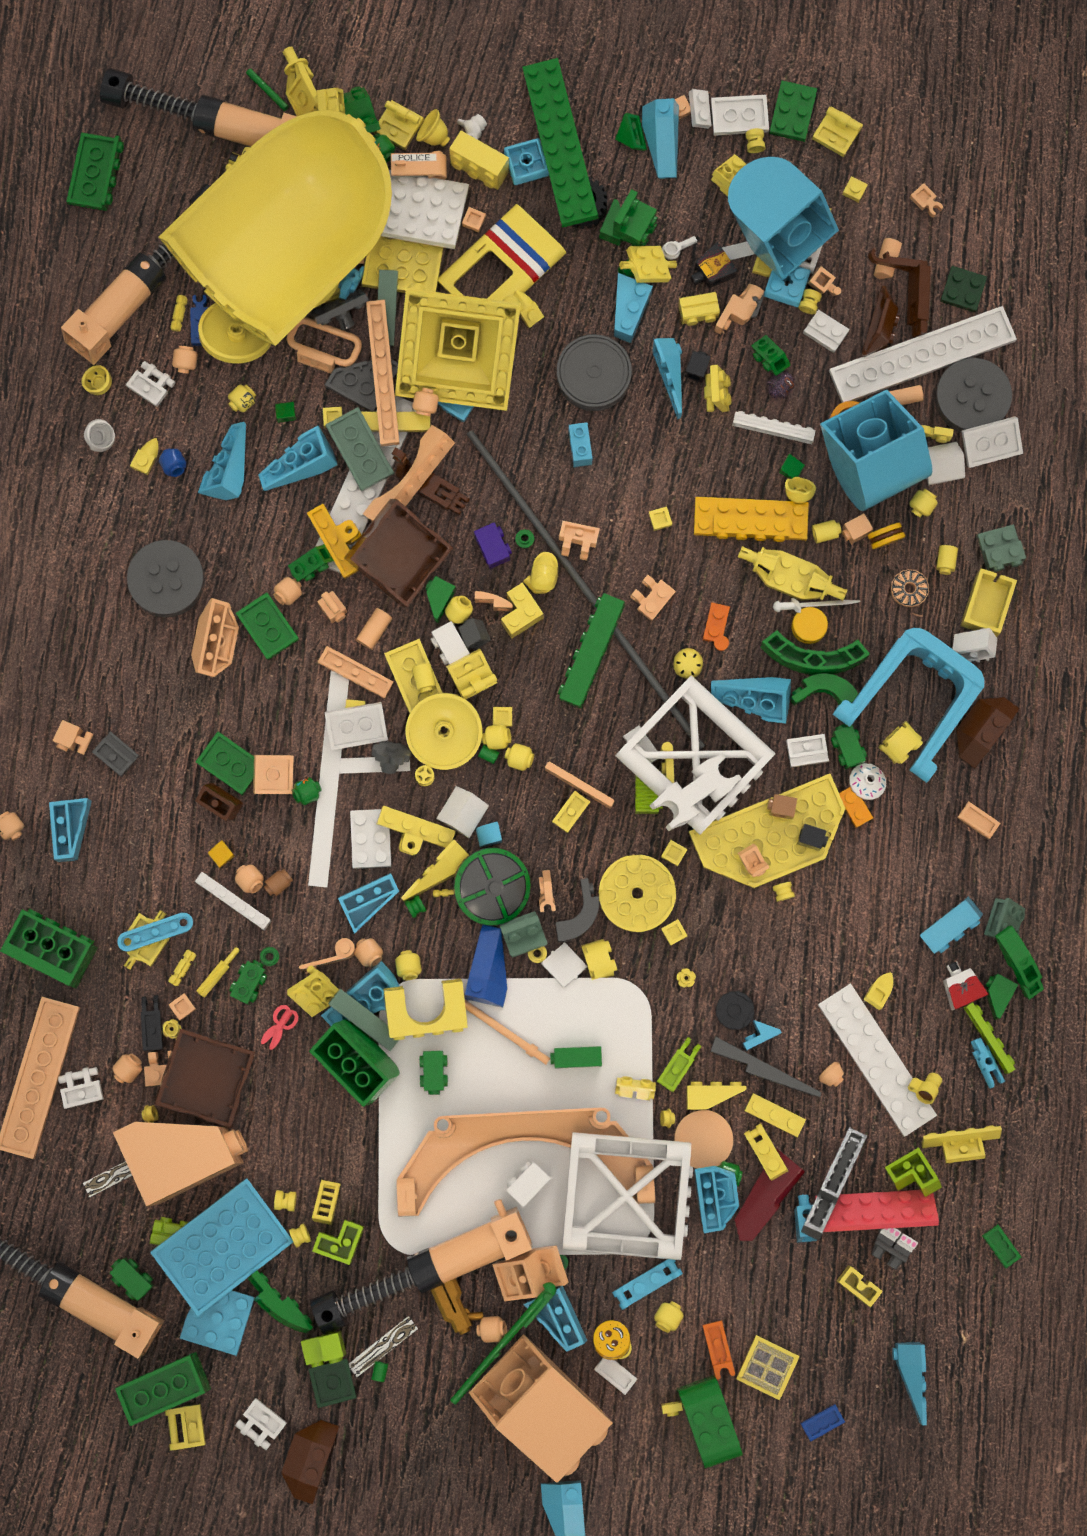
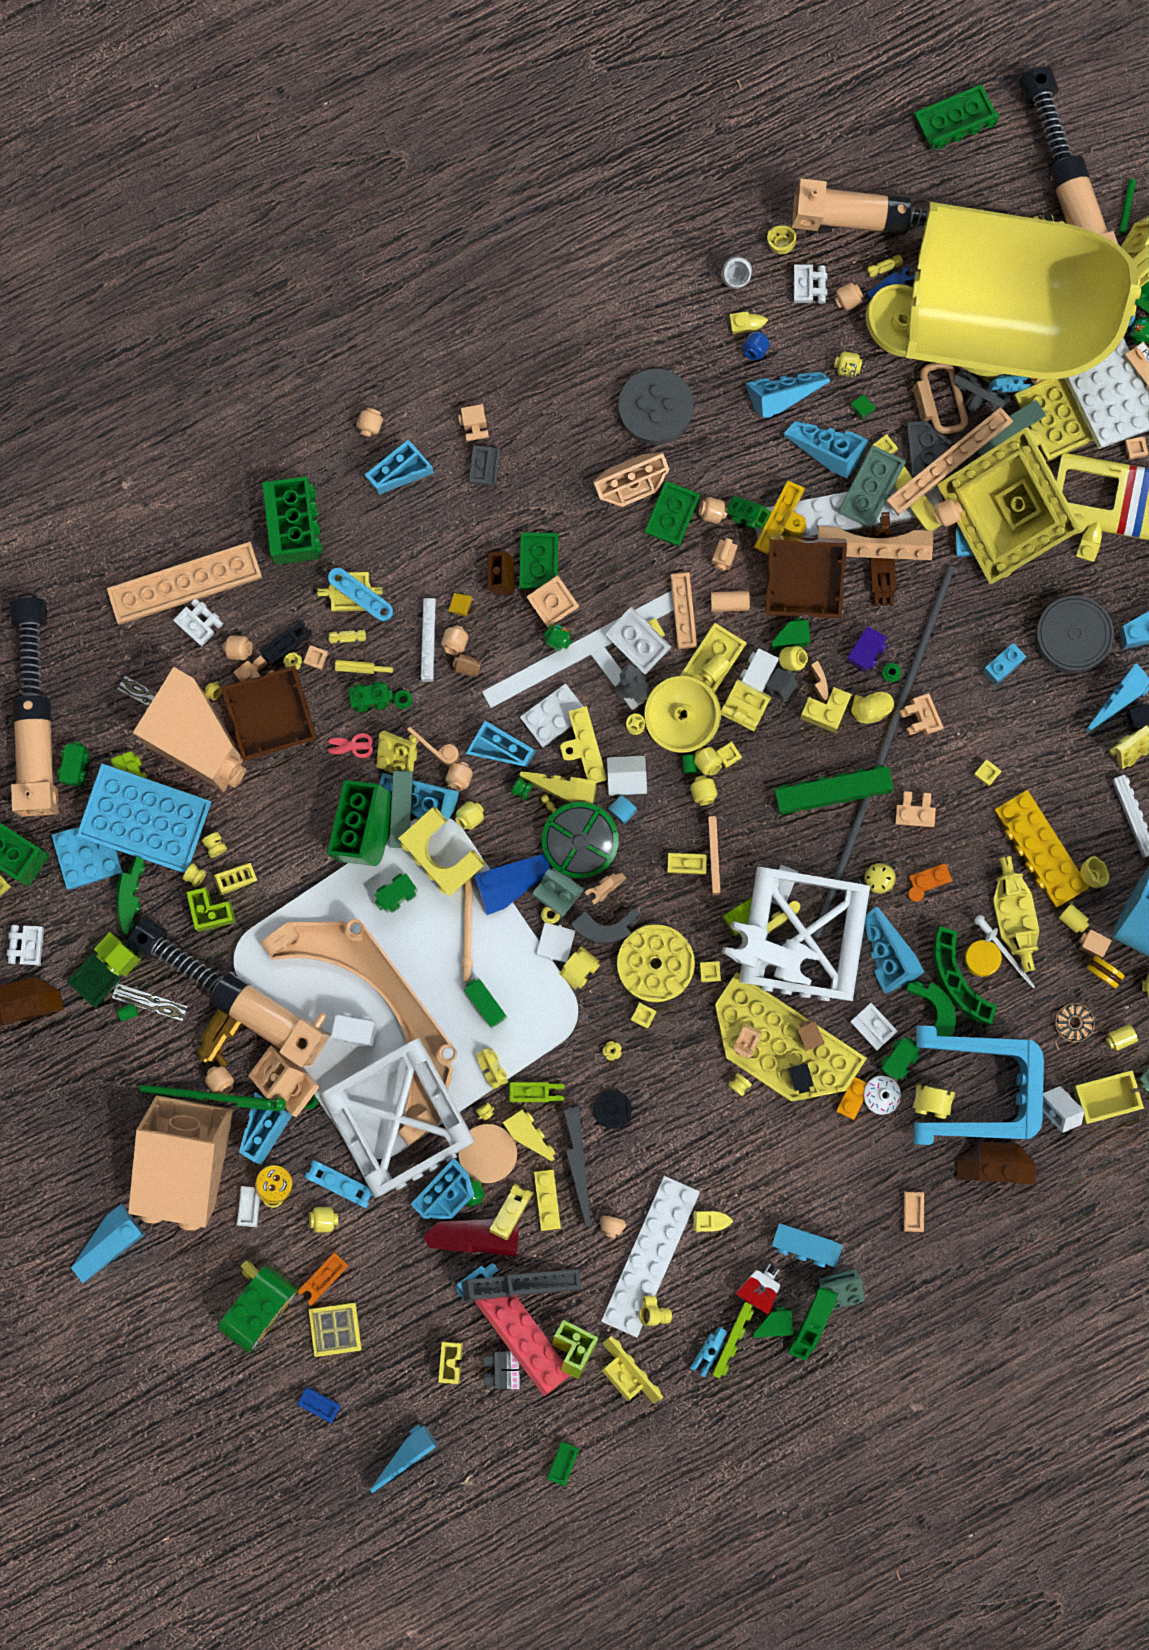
camera: 65 degrees right, 0 degrees up
medium azure slope [742,1020,782,1051] -> none
green slope [779,454,805,479] -> none

